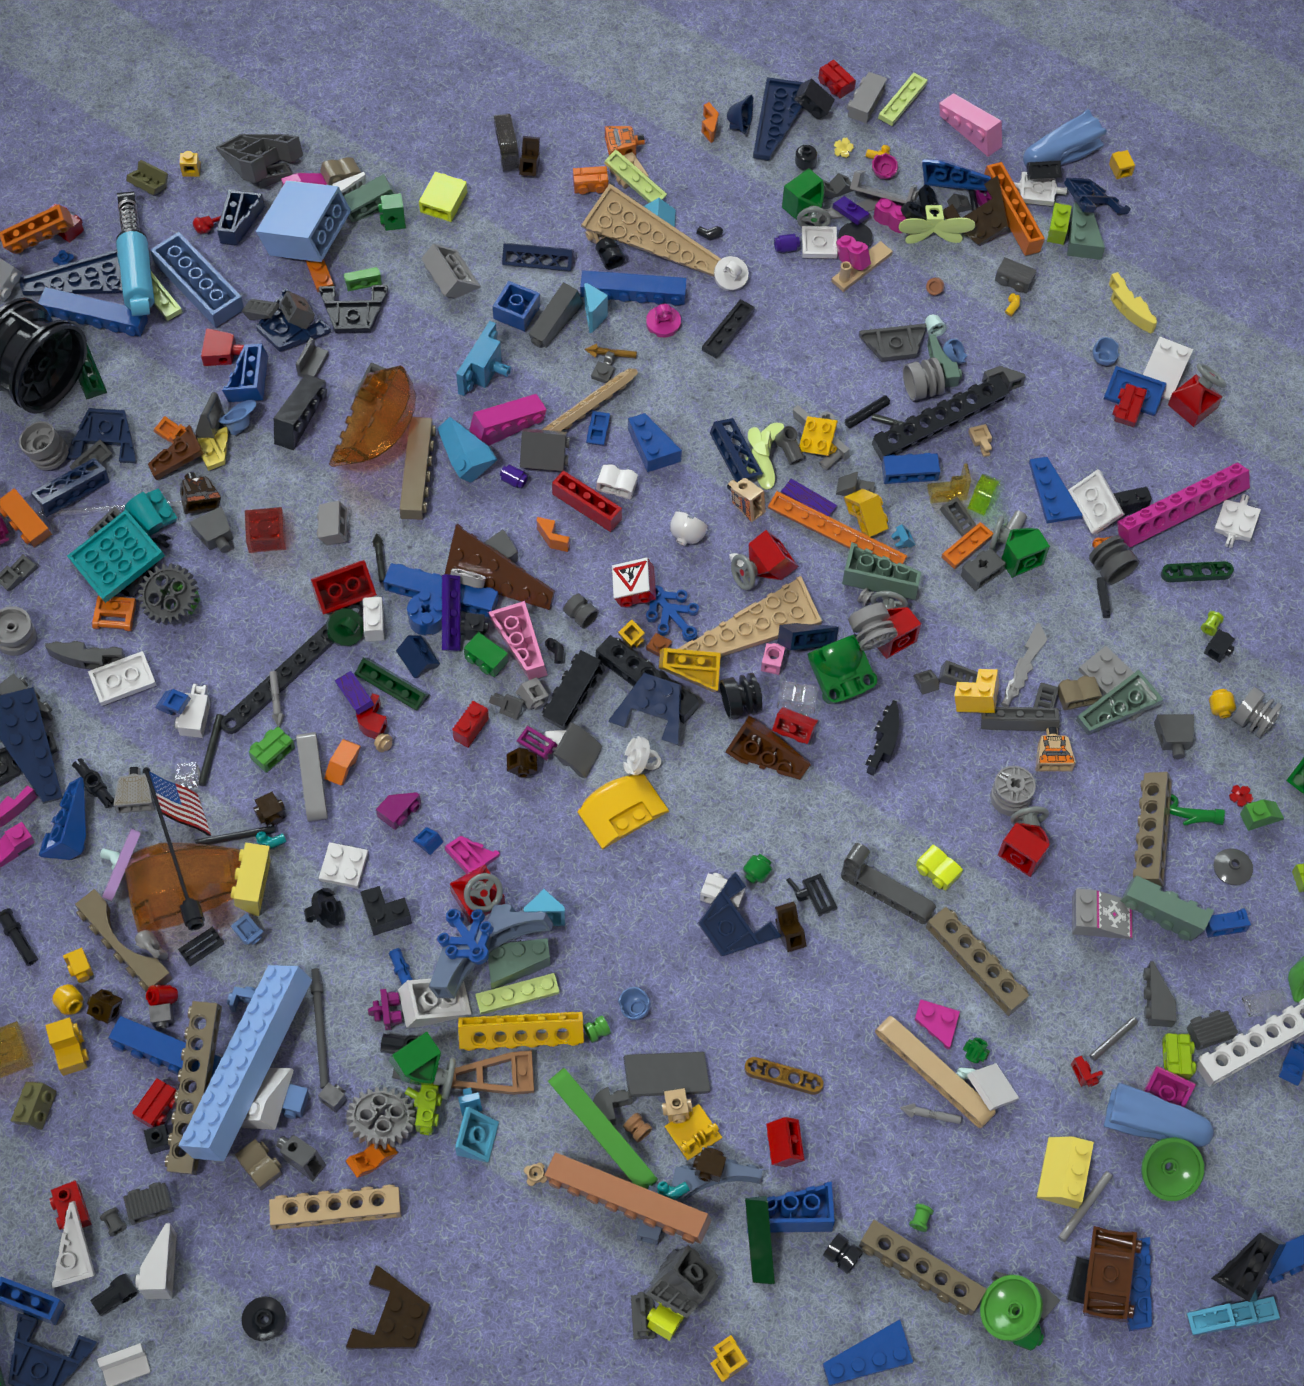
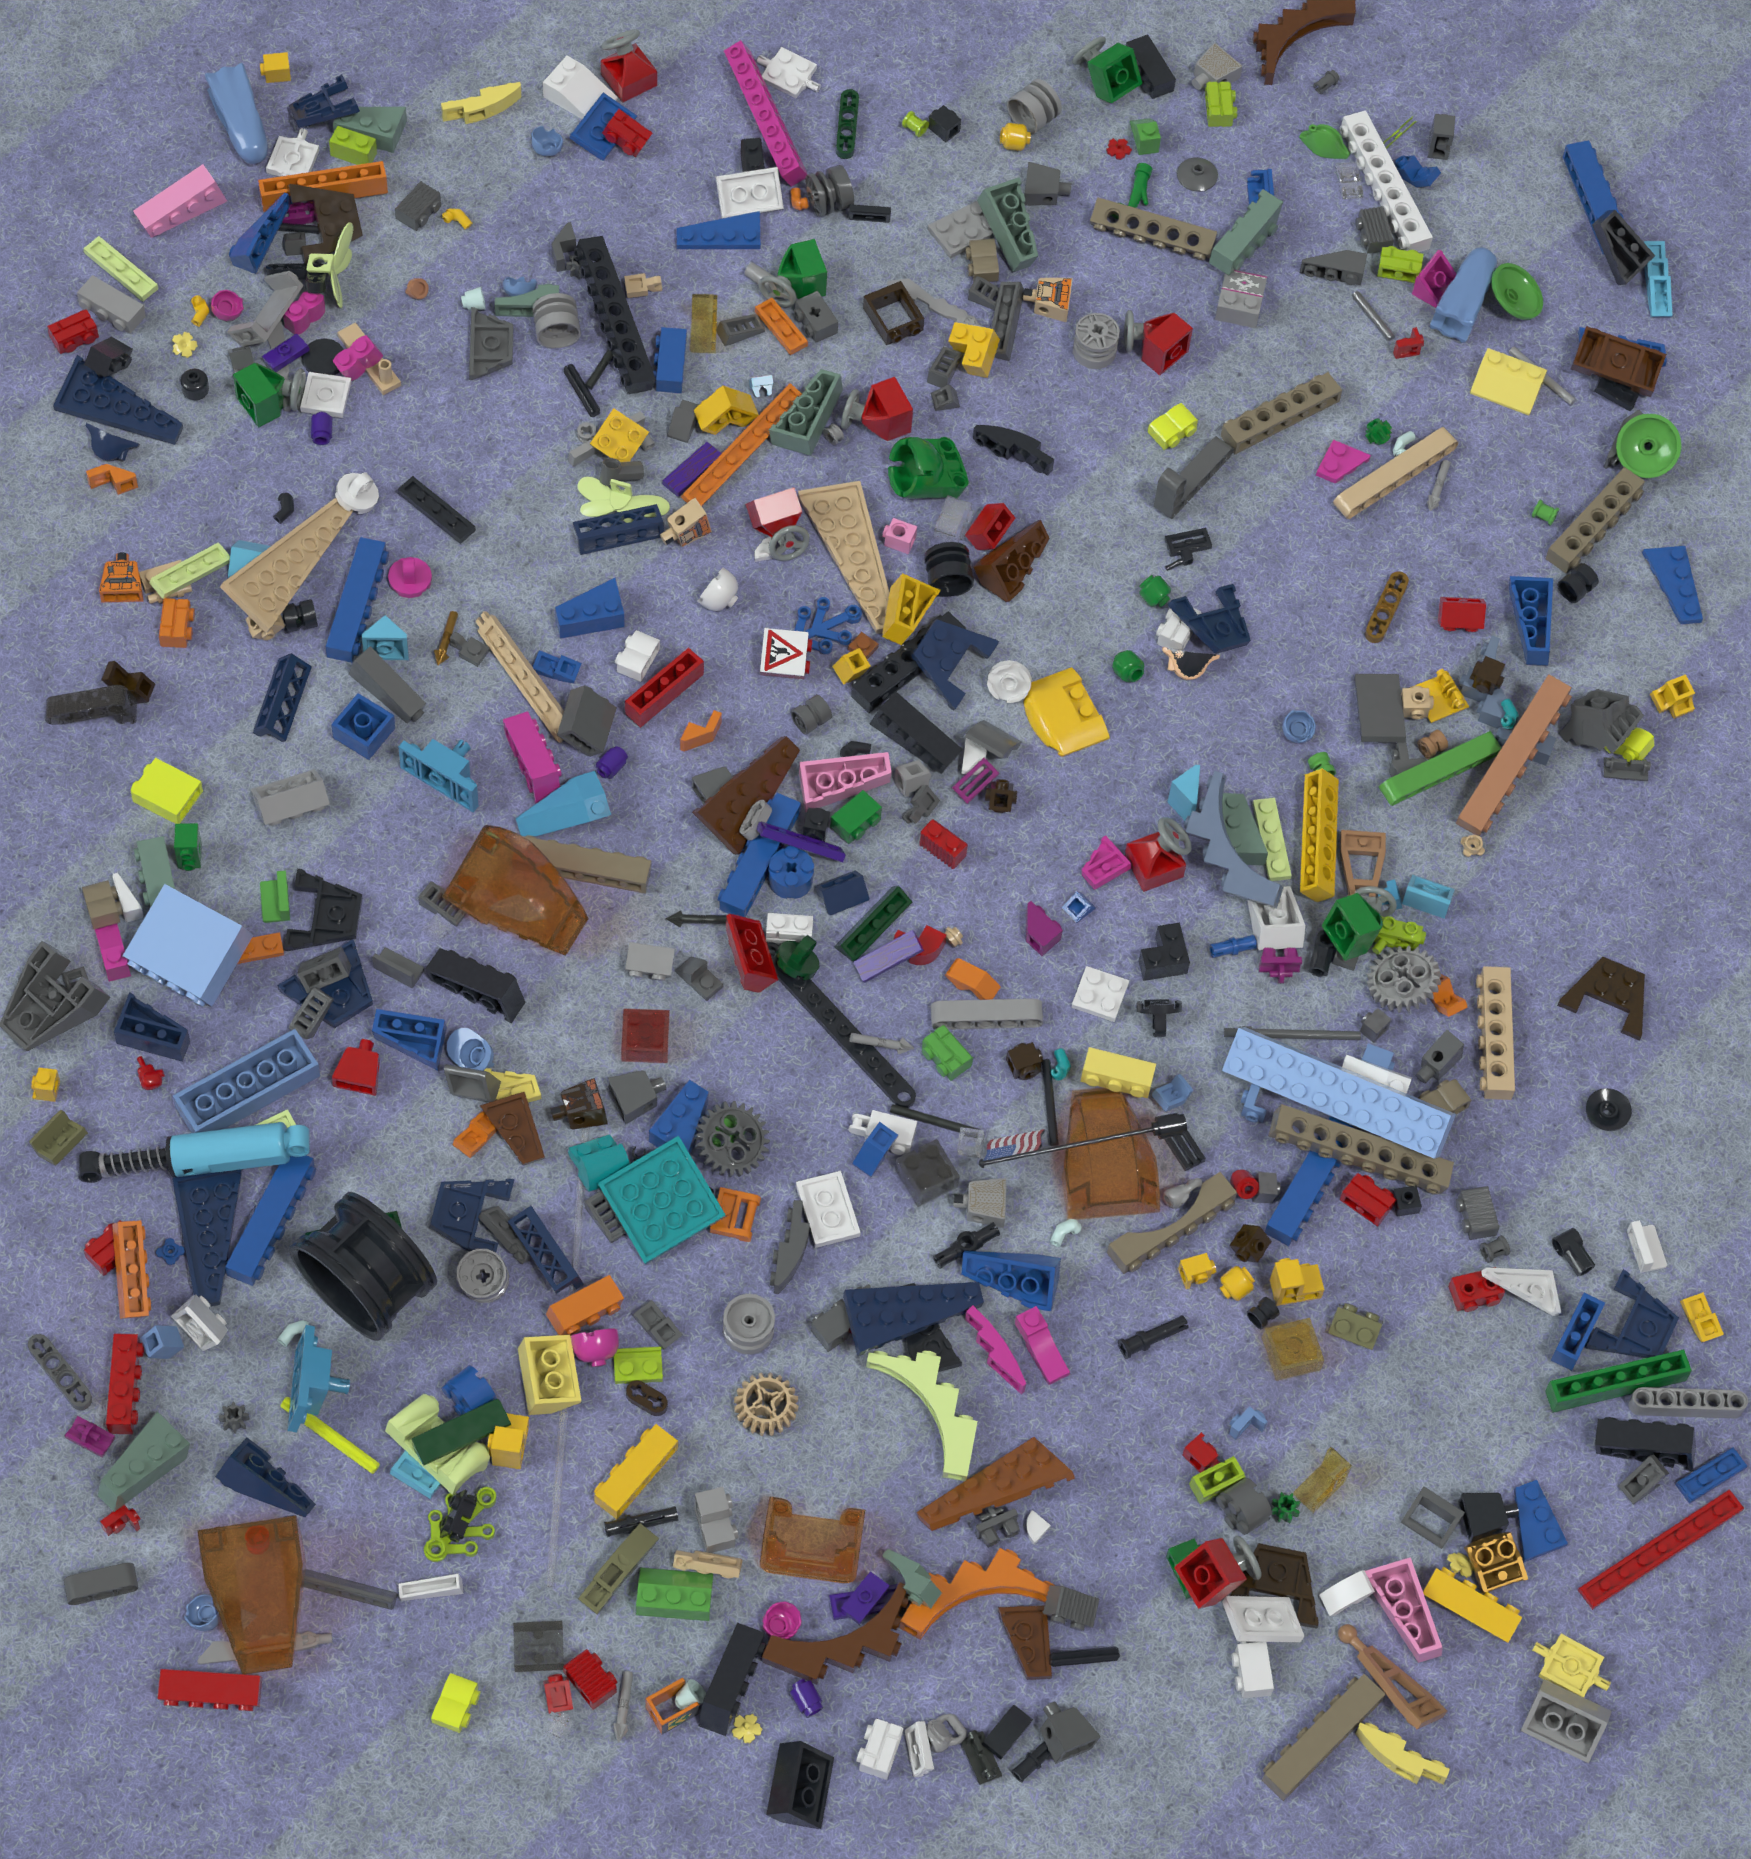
camera: 85 degrees left, 0 degrees up
lavender beam [102,828,141,901] -> none
white slope [136,1223,177,1299] -> none
blue plant [437,909,494,965] -> none
dark green slope [745,1196,775,1284] -> none
dark brown brick [775,901,807,952] -> none
dark blue slope [777,623,839,650] -> none
light grey wheel [848,603,898,651] -> none
clear neon green brick [967,474,1001,515] -> none
white tile [967,1063,1019,1111] -> none
black plate [1026,161,1062,181] -> none
none -> blue wedge [649,1080,709,1154]
none -> dark grey slope [675,956,723,1001]
none -> dark brown window [863,281,925,345]
none -> clear smoke piece [895,1139,960,1207]
none -> green head [1112,650,1145,683]
none -> black hat [1162,647,1220,680]
none -> black wheel [1247,1297,1280,1330]

